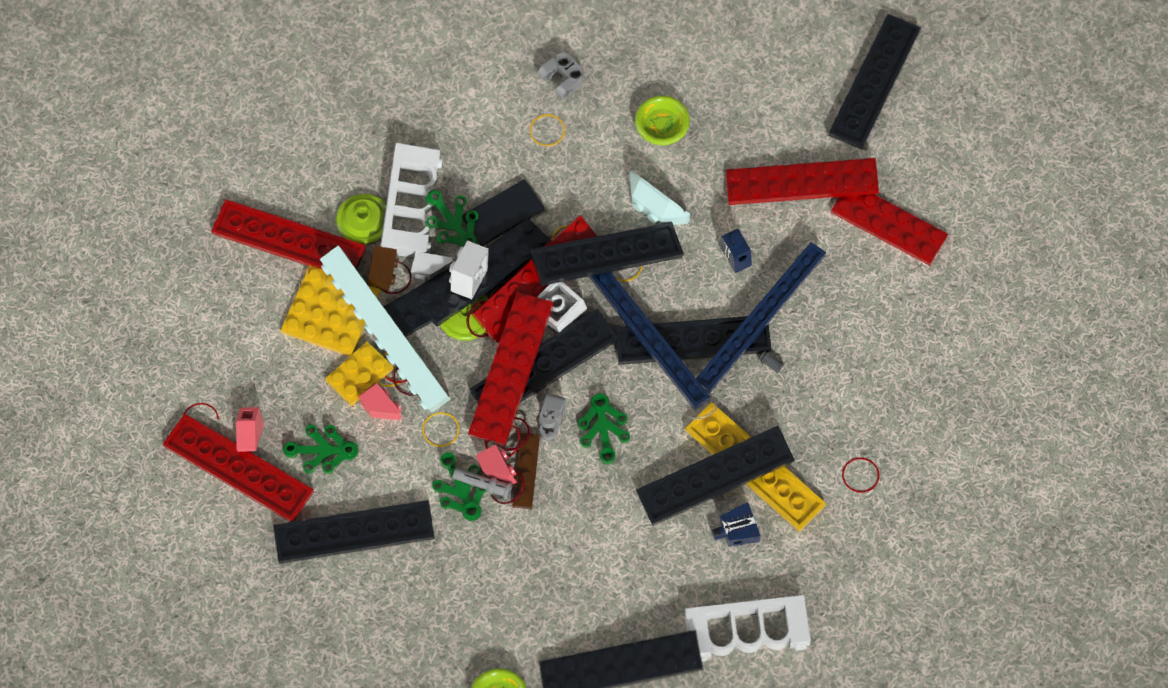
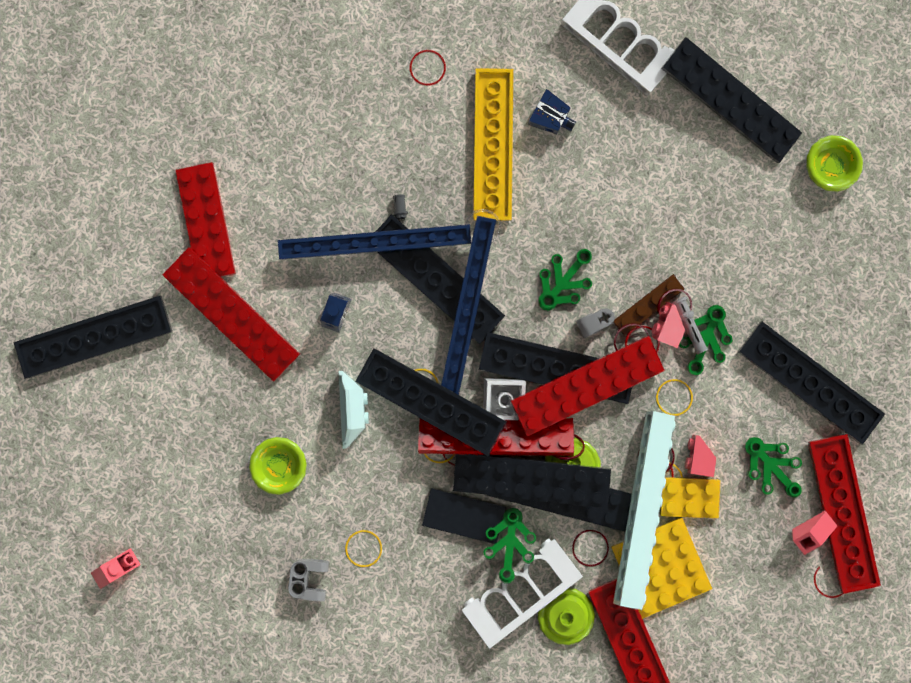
camera: 135 degrees left, 20 degrees up
reddish brown brick [367,245,399,291] -> none
white slope [411,251,453,283] -> none
white brick [449,241,488,299] -> none
black plate [636,426,795,526] -> none

